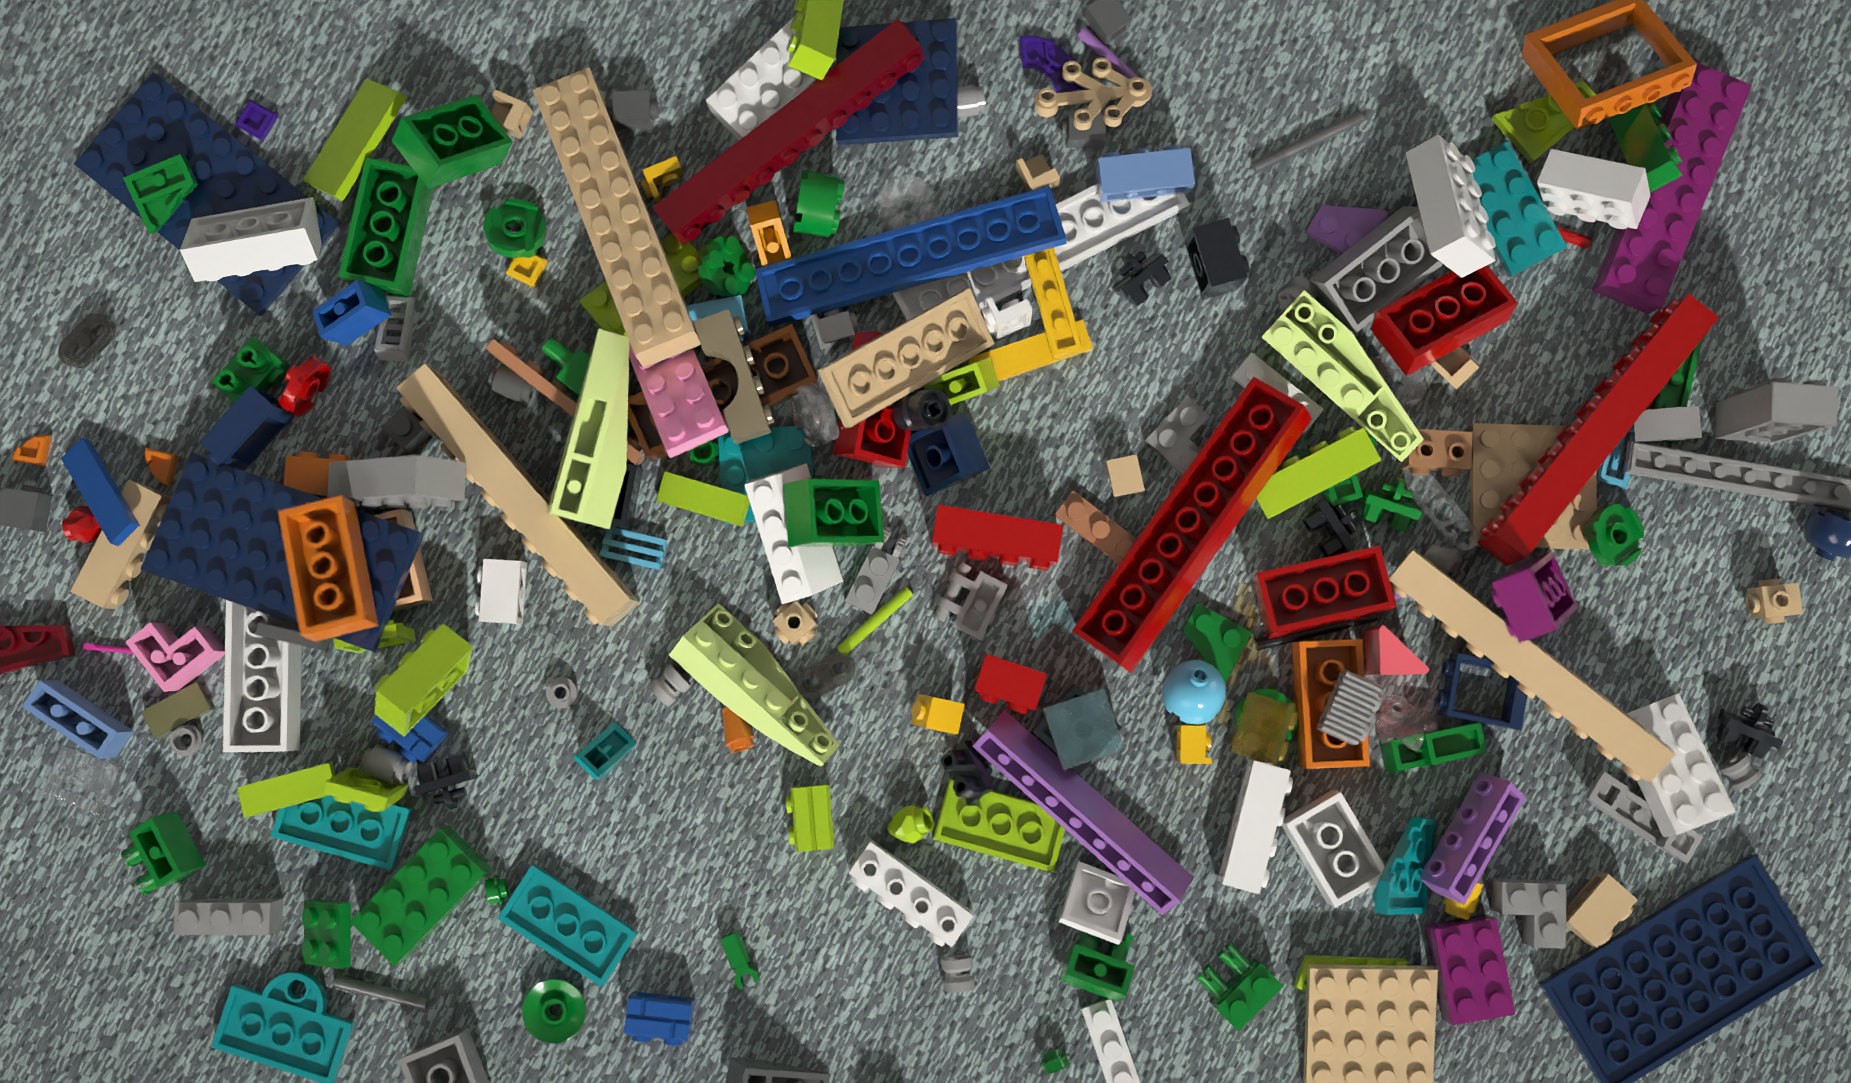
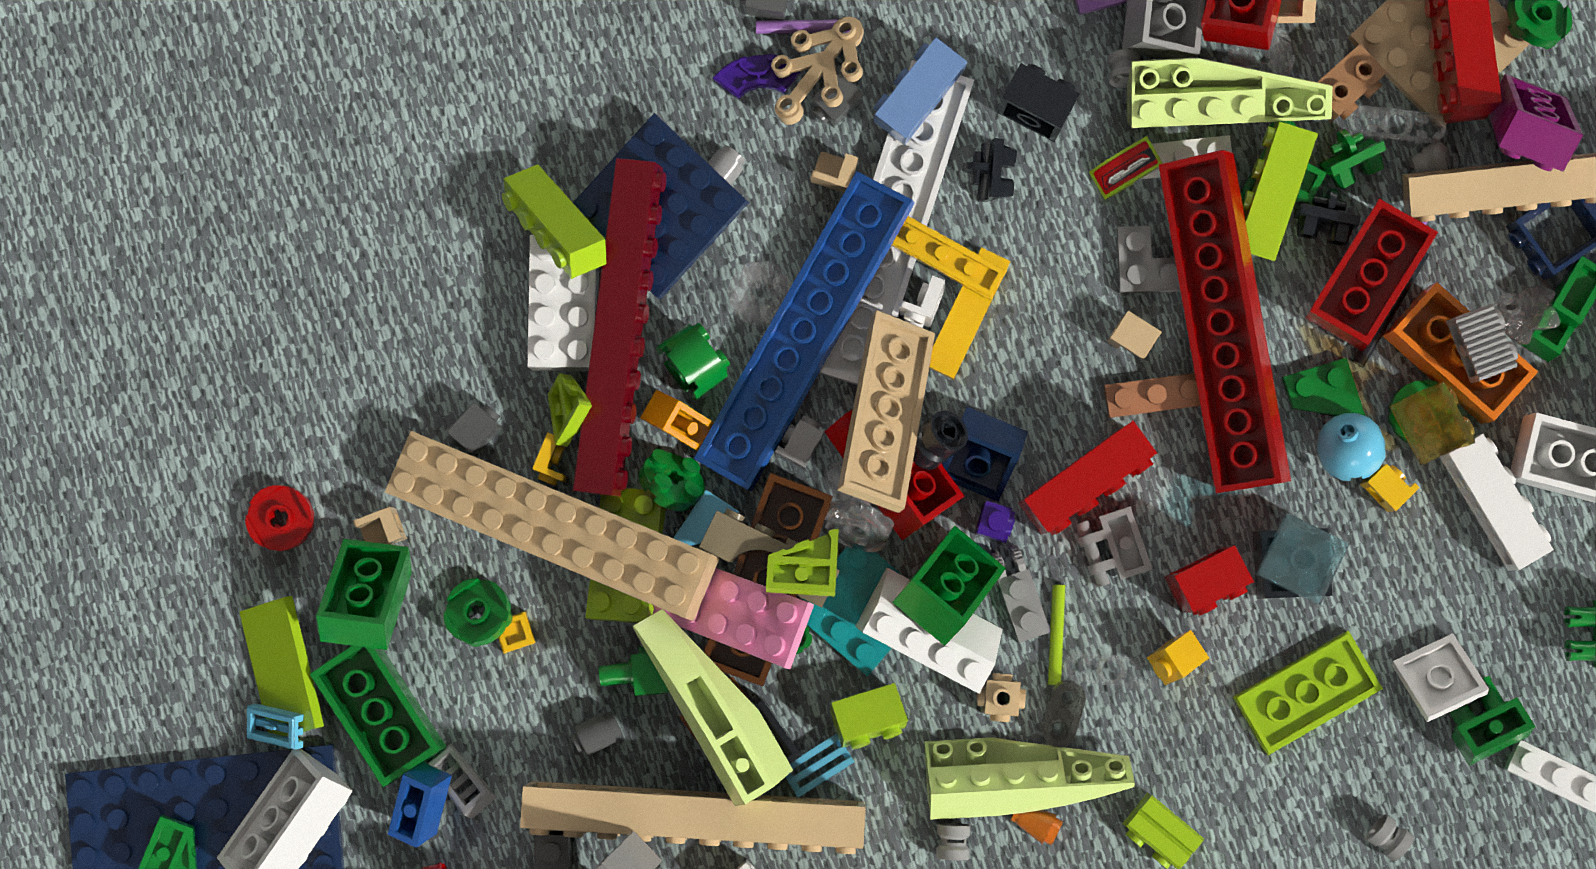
camera: 40 degrees left, 0 degrees up
dark purple tile [235,99,279,142] -> none
nougat plate [485,339,645,466] -> none
lime tile [656,471,750,526] -> none
white brick [848,839,974,947] -> none
lime rock [887,806,934,843] -> none
lime brick [924,357,1000,405] -> none
black hips [940,741,994,806] -> none
medium lavender brick [972,710,1194,915] -> none
green plate [1040,1049,1070,1075] -> none
coral slope [1364,625,1430,675] -> none
none -> red plate [245,485,314,551]
none -> medium azure tile [247,704,304,750]
none -> lime wing [547,373,592,447]
none -> lime wing [766,529,839,596]
none -> lime brick [829,683,908,749]
none -> dark purple brick [974,501,1015,544]
none -> slope [1089,136,1163,200]

